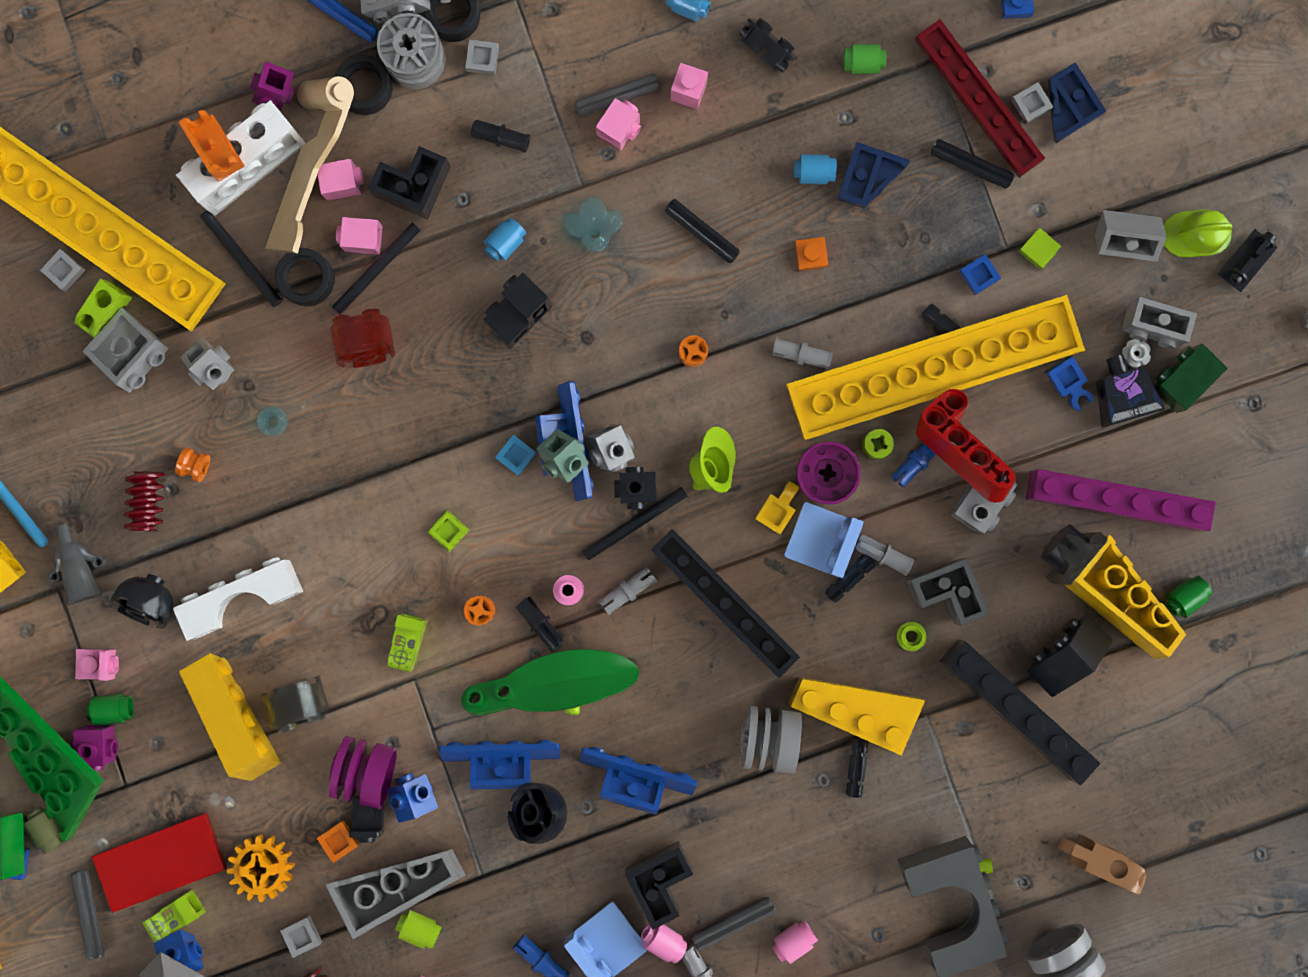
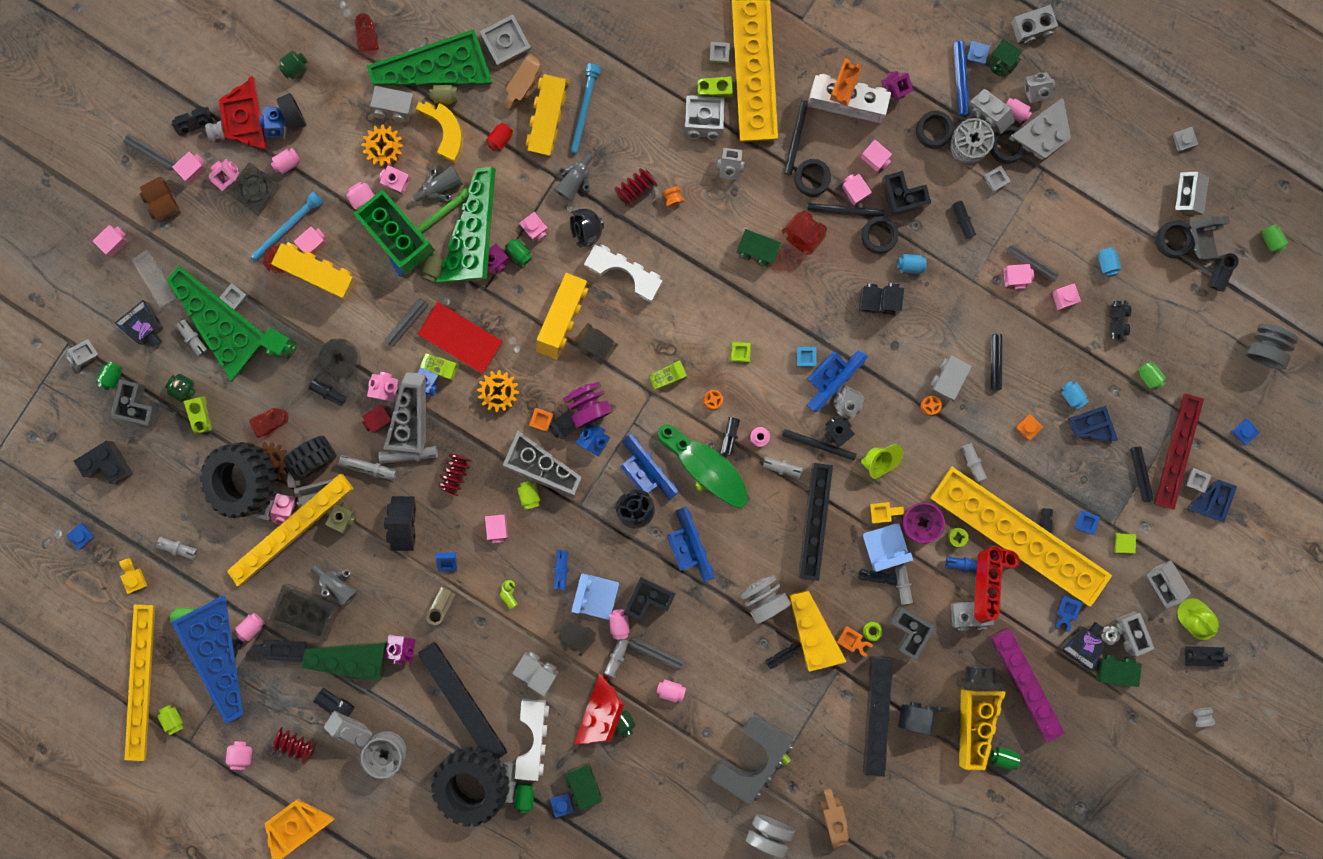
camera: 55 degrees right, 0 degrees up
clear light blue plate [257,407,288,436] -> none
tan door [265,76,354,254] -> none
light grey plate [280,915,322,958] -> none
sand green brick [536,429,589,483] -> none
clear light blue plate [564,196,622,252] -> none
none -> dark green brick [736,229,781,268]
none -> orange plate [836,626,873,657]
none -> black tyre [861,216,899,254]
none -> light grey brick [931,355,972,401]

